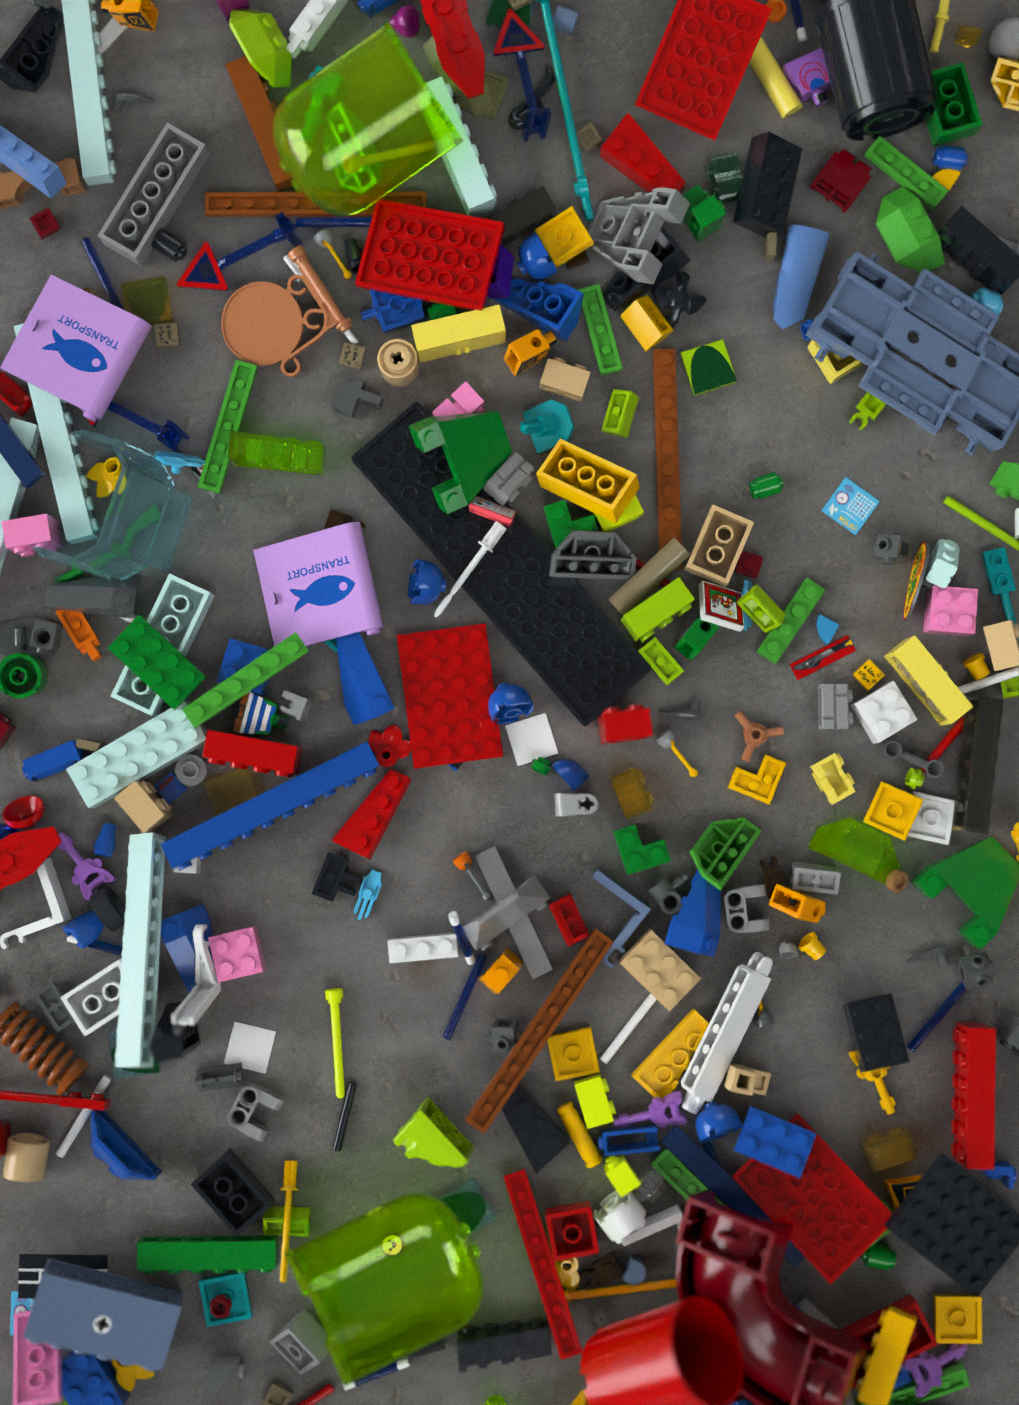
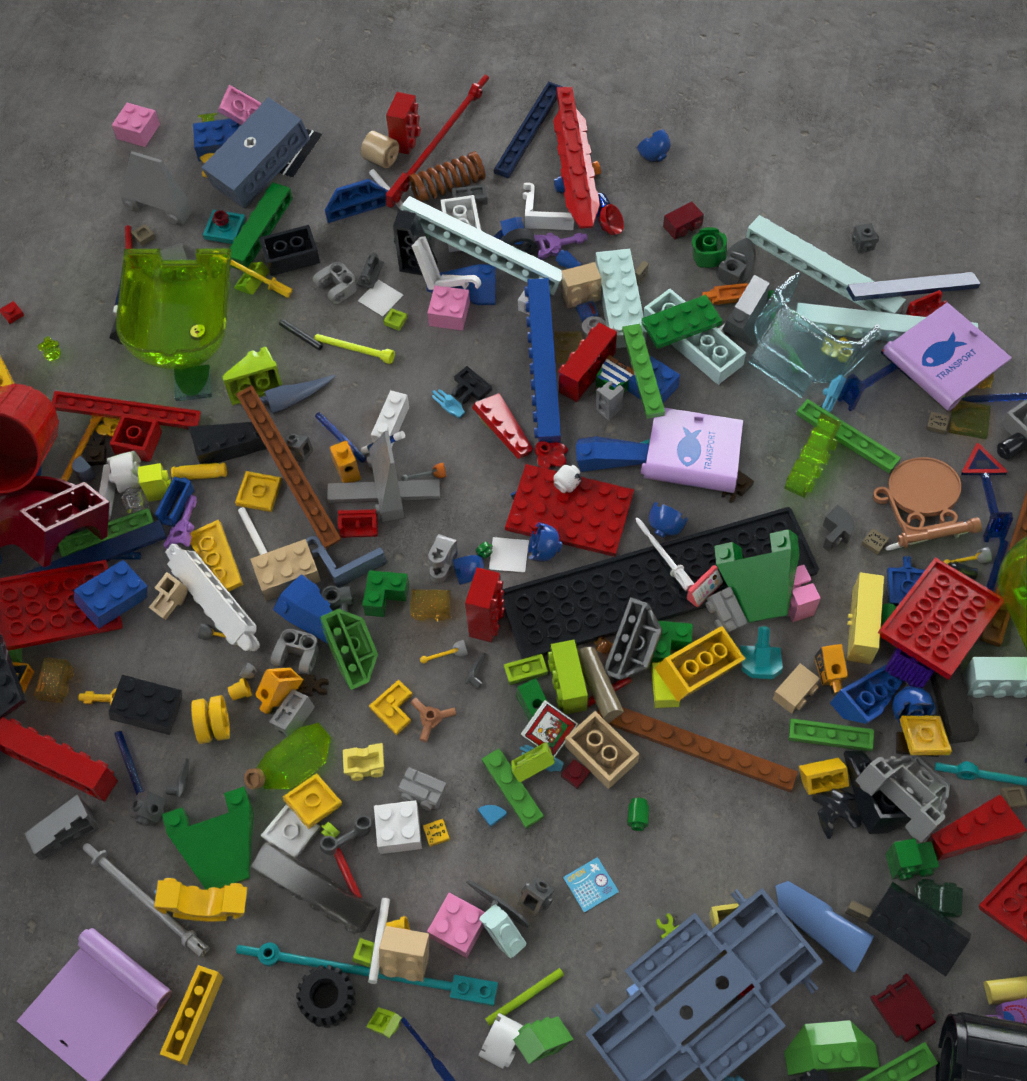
camera: 115 degrees right, 25 degrees down
bright pink brick [2,514,63,557] -> none
blue window [22,740,85,782] -> none
tan piece [377,339,420,387] -> none
black wedge [456,1318,552,1373] -> none
neon yellow brick [574,1073,616,1129] -> none
lime slope [601,389,639,438] -> none
dark green tile [680,339,737,396] -> none
blue cylinder [695,1101,743,1142] -> none
red sticker [790,635,856,680] -> none
light yellow brick [884,635,973,726] -> none
none -> yellow wheel [191,695,230,744]
none -> sand blue piece [260,375,335,413]
none -> lime plate [383,308,407,331]
none -> white head [553,465,581,493]
none -> clear orange plate [594,637,613,655]

